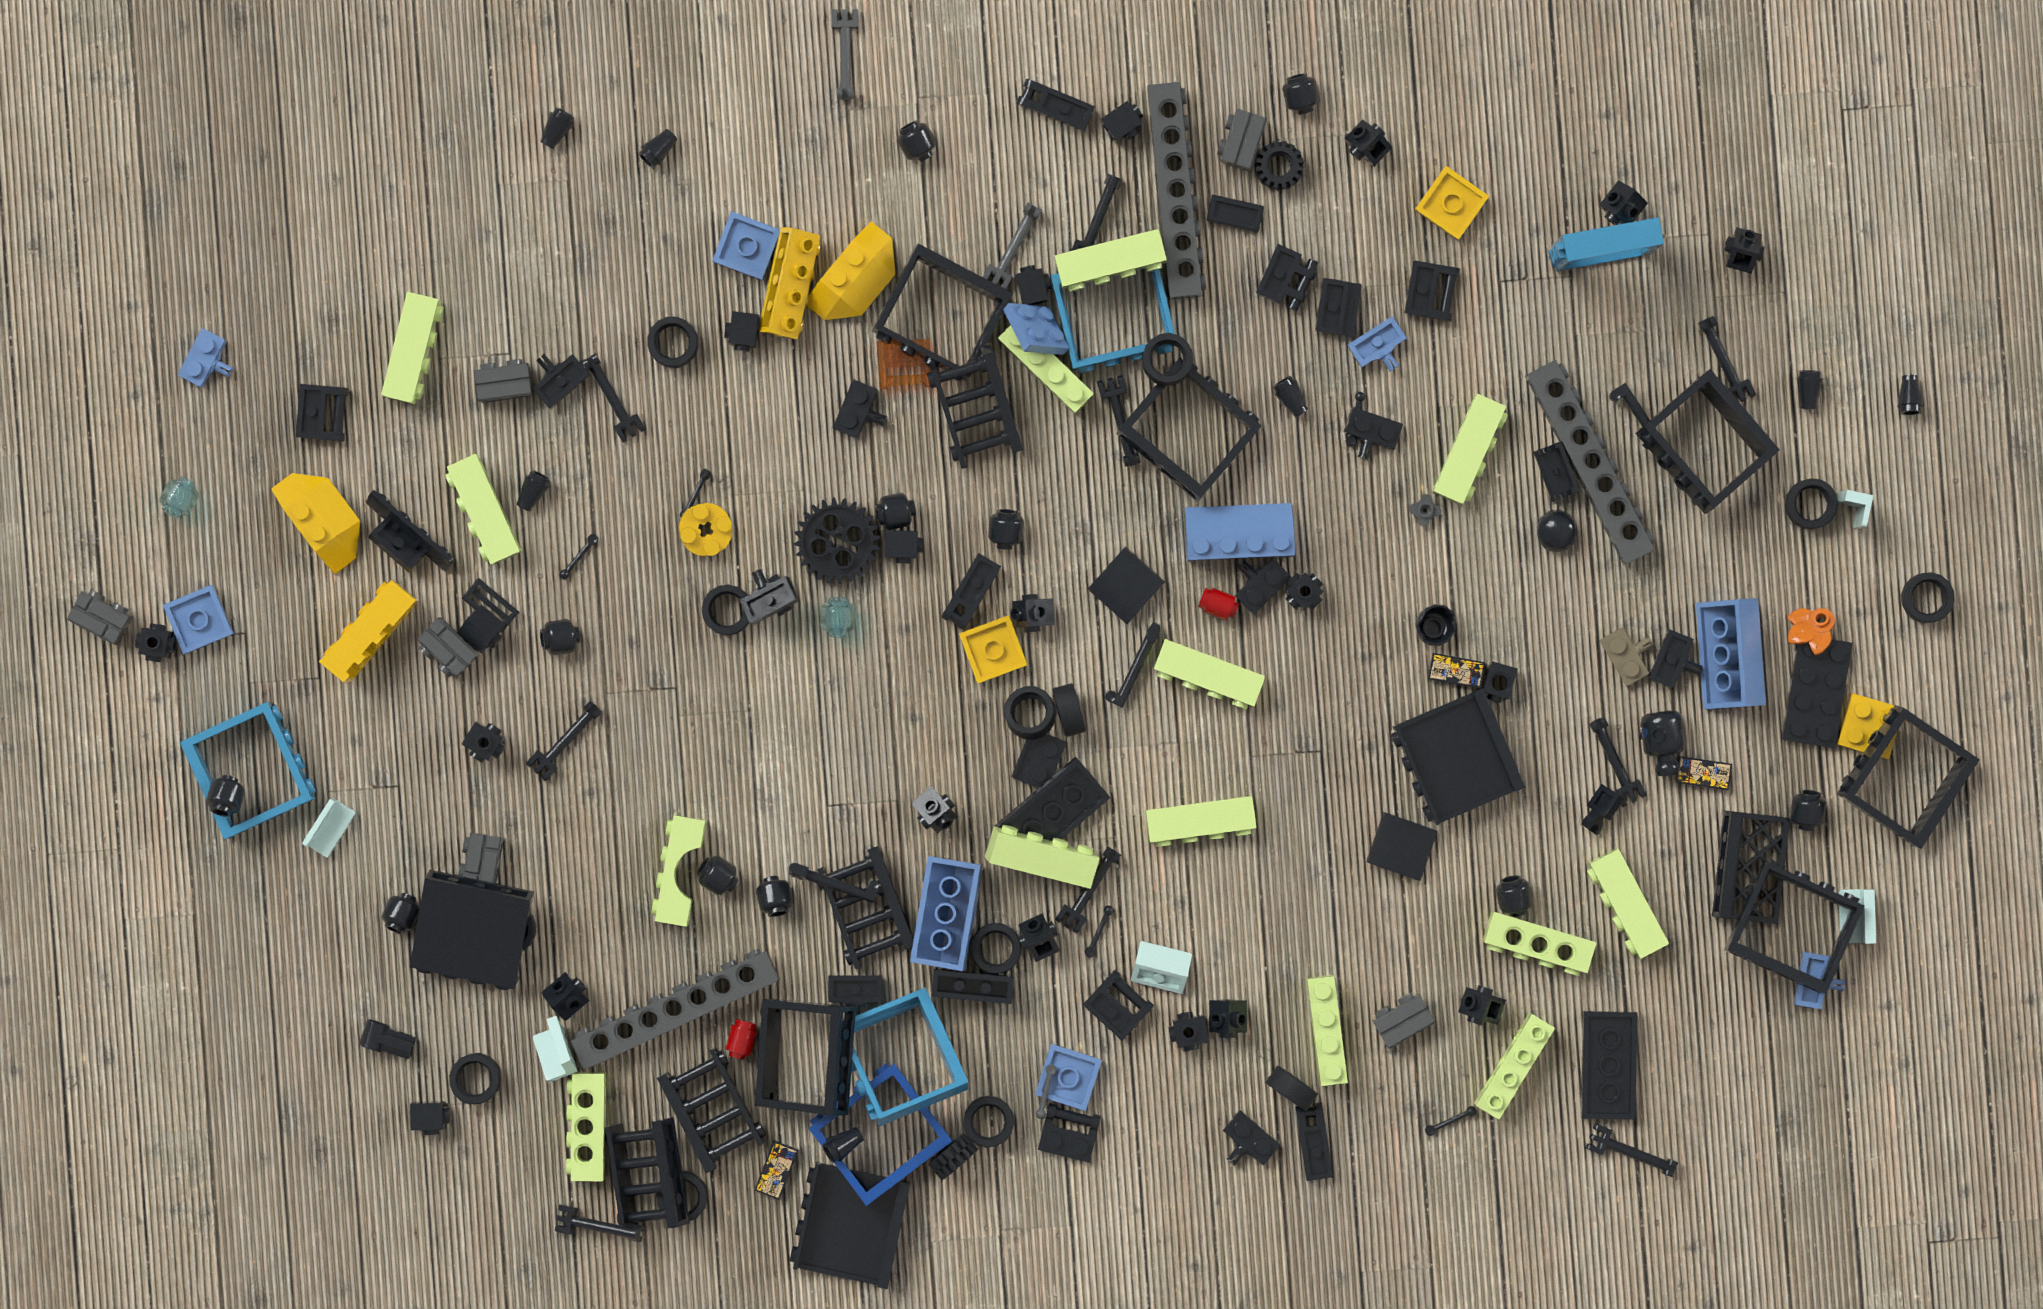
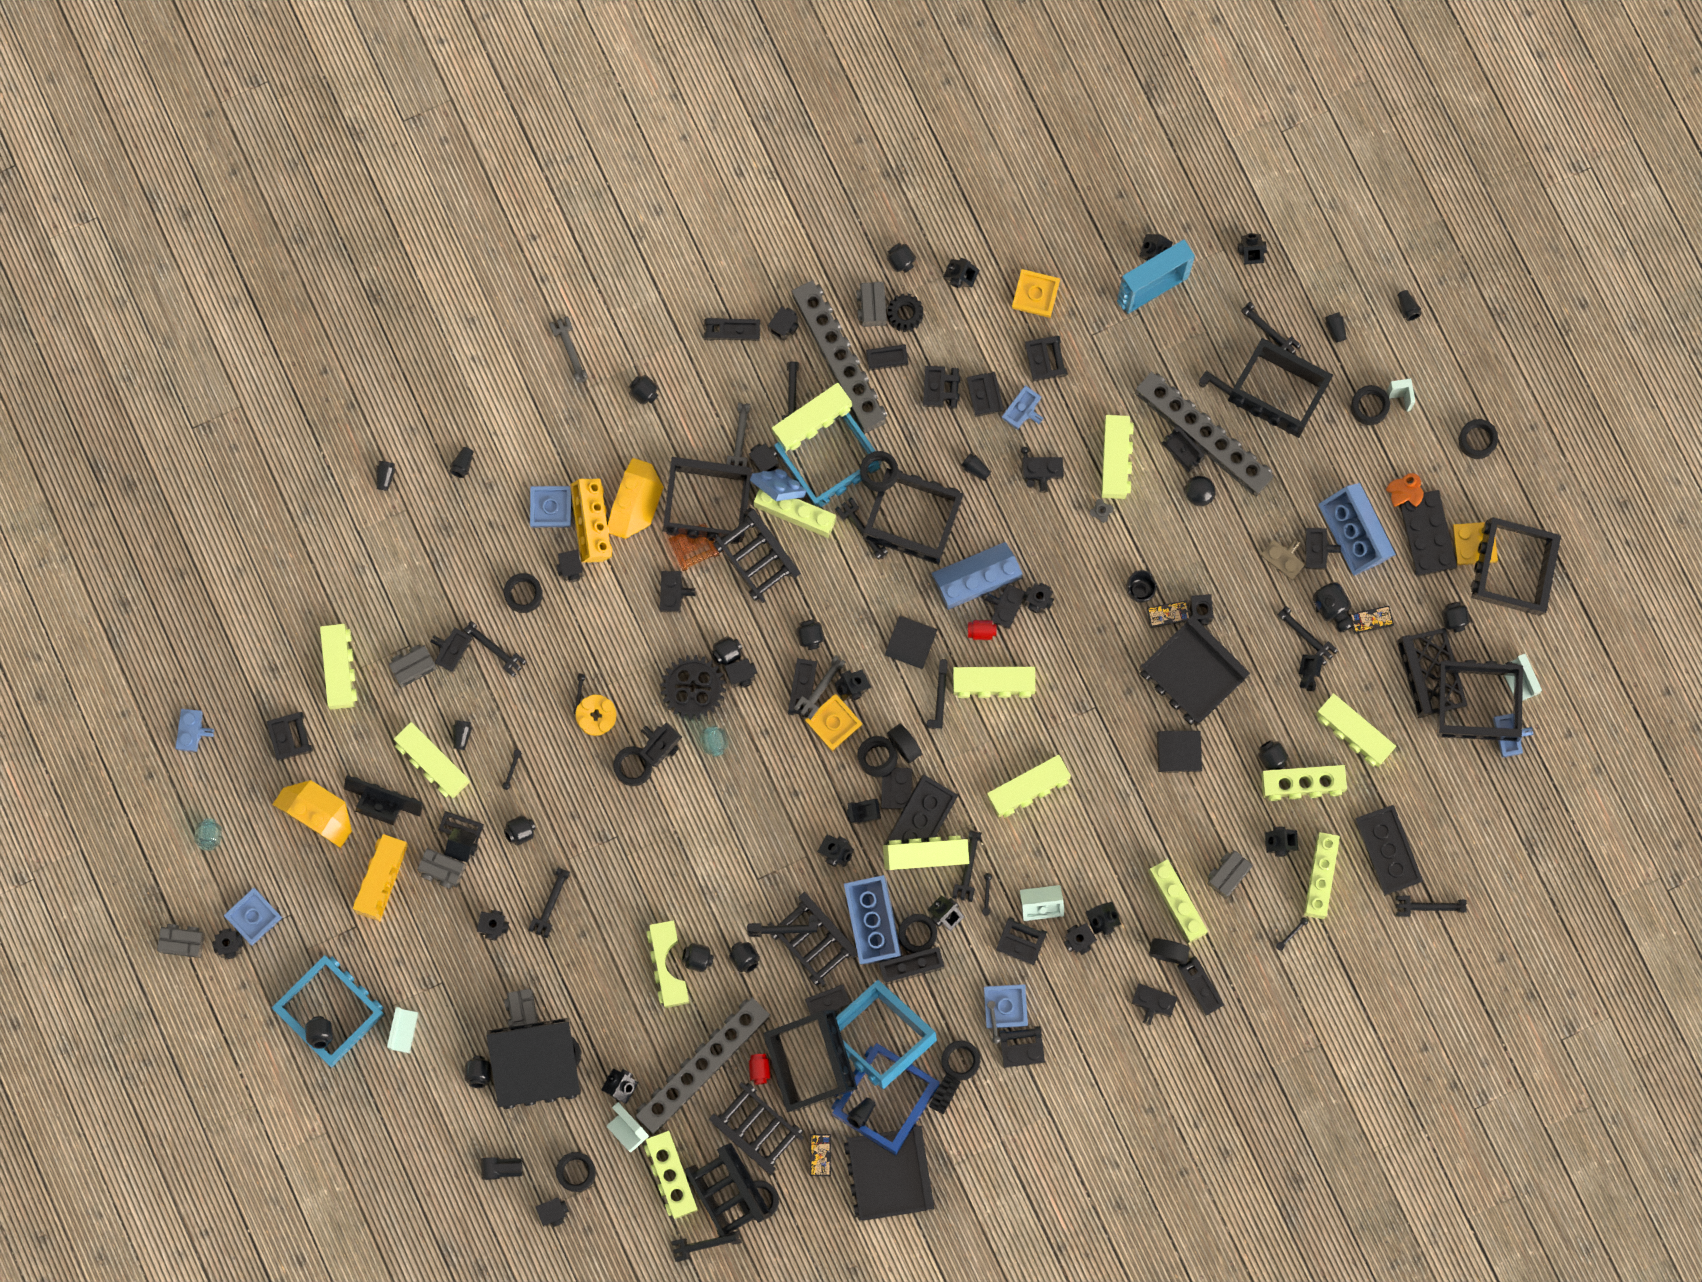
camera: 25 degrees left, 10 degrees down
none -> dark grey hinge [794,655,846,720]
none -> black bracket [847,799,881,824]

